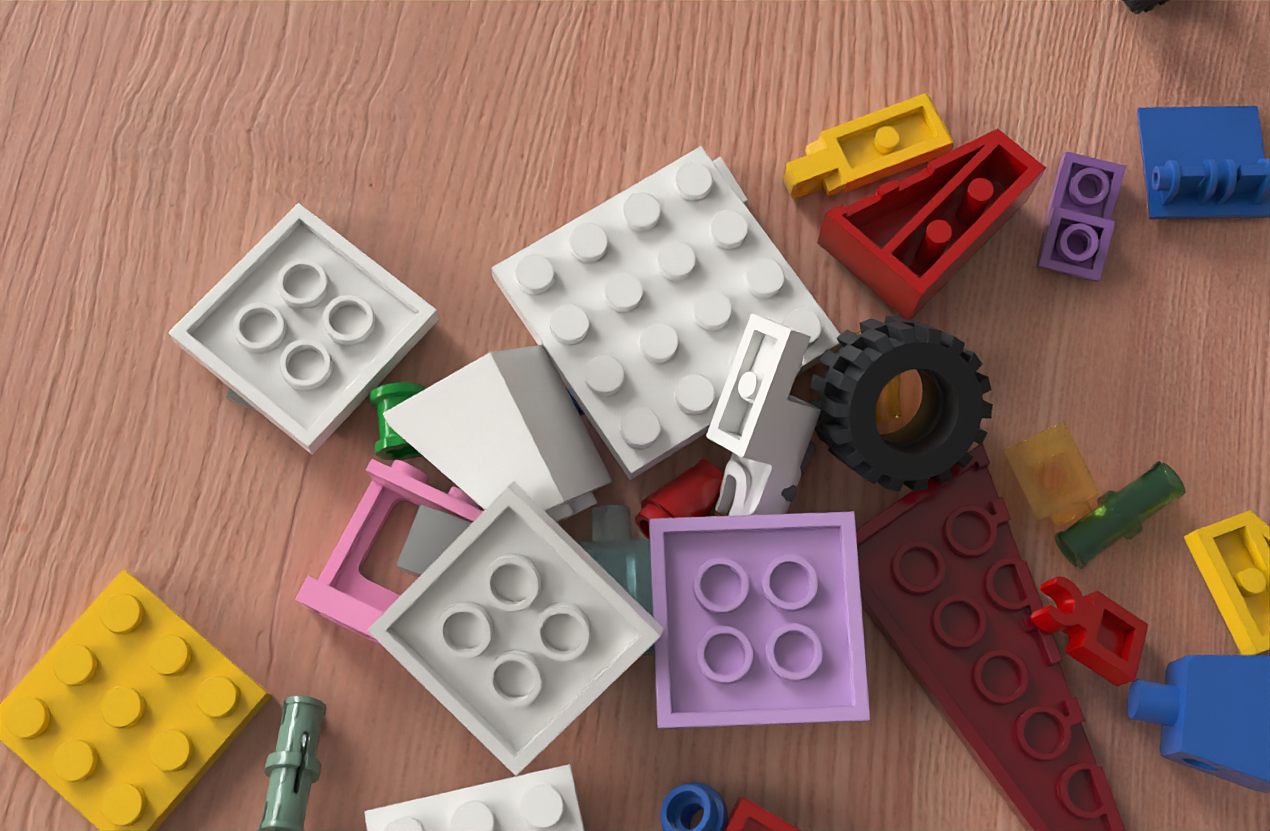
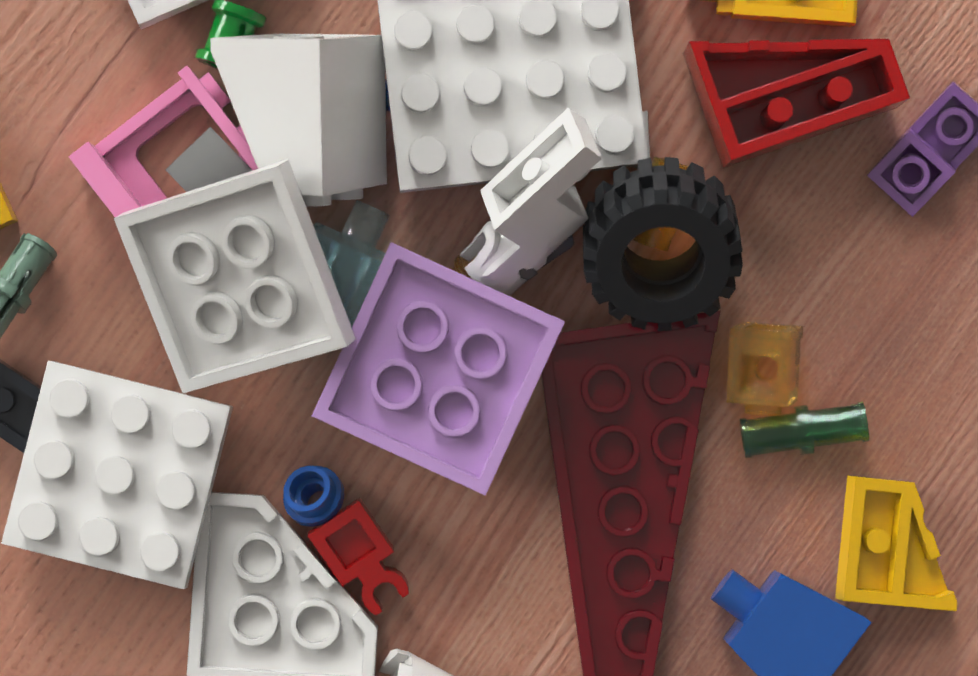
camera: 25 degrees right, 15 degrees up
red cone [635,459,724,541] -> none
red plate [1031,576,1149,687] -> none

